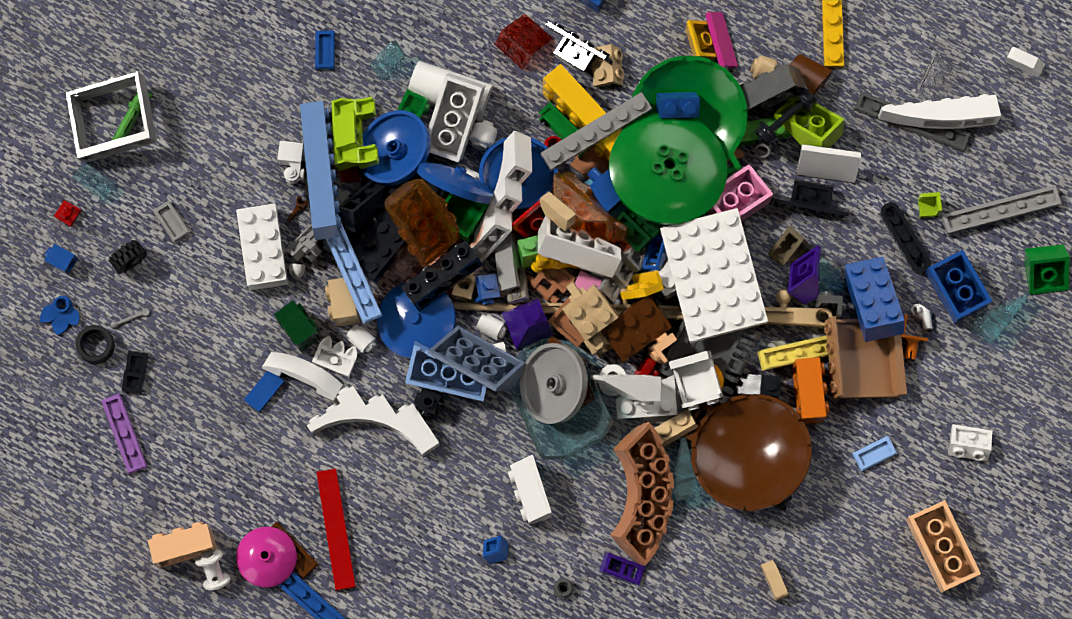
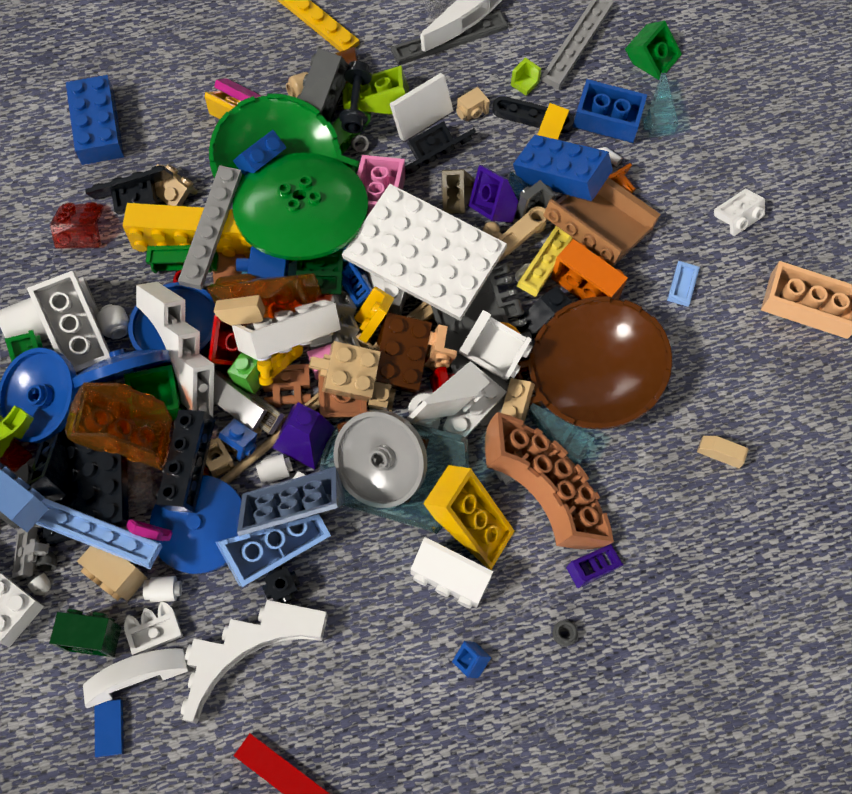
camera: 50 degrees left, 10 degrees down
none -> dark pink tile [126,519,173,541]
none -> yellow slope [423,465,514,570]
none -> tan brick [456,87,490,122]
none -> yellow slope [537,103,569,140]

